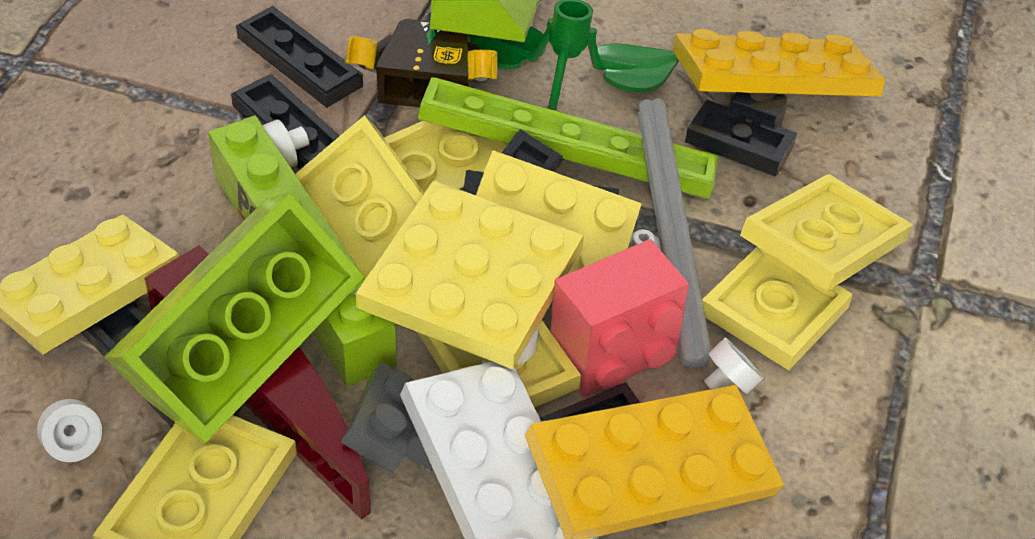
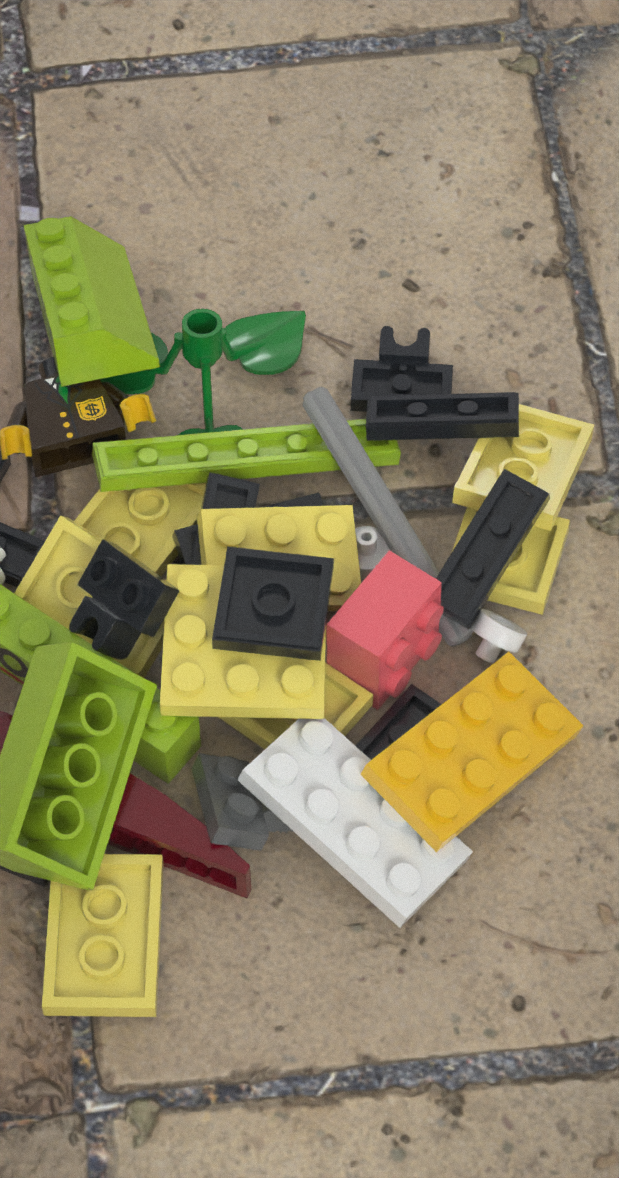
camera: 20 degrees left, 10 degrees up
yellow plate [672,29,886,97] -> none
none -> black plate [69,539,180,660]
none -> black tile [212,546,334,661]
none -> black tile [366,392,519,441]
none -> black tile [436,469,550,630]

